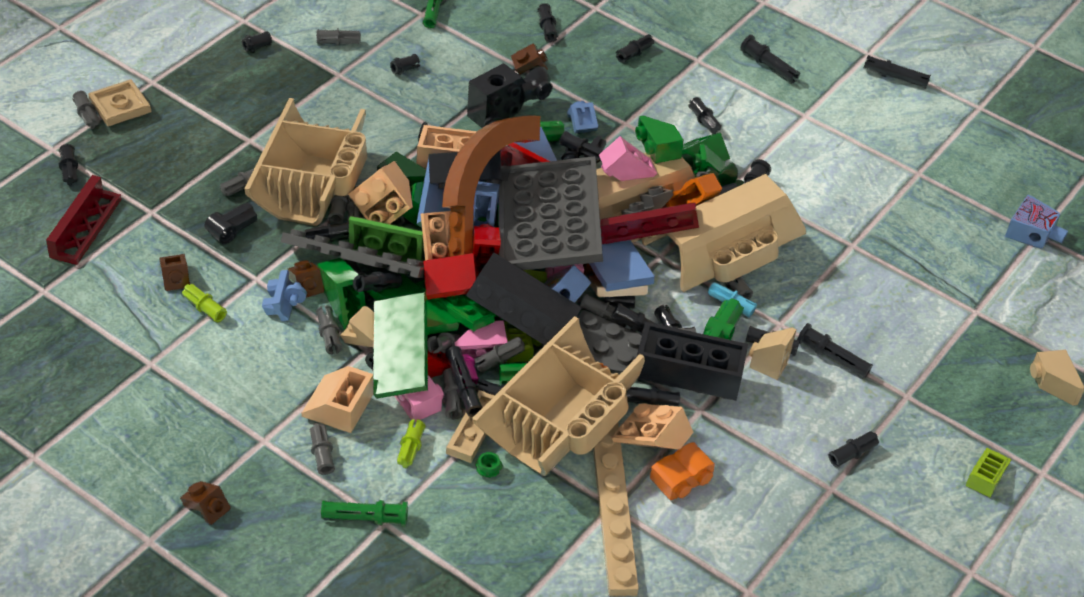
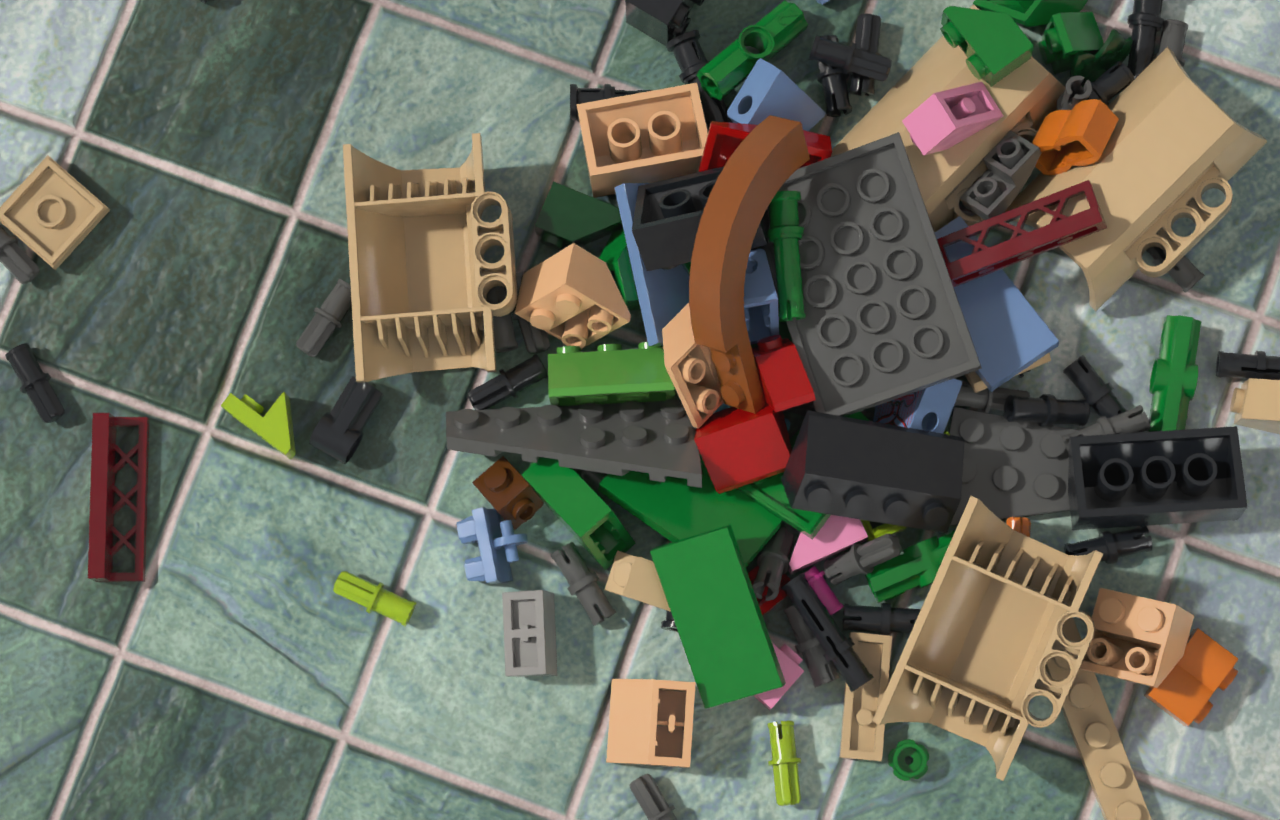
camera: 10 degrees left, 35 degrees up
reddish brown bracket [159,254,190,291] -> none
black pin [353,271,402,292] -> none
medium azure axle [708,282,757,318] -> none
none -> lime slope [221,392,296,460]
none -> light grey hinge [502,590,558,677]
none -> green pin [766,191,806,321]

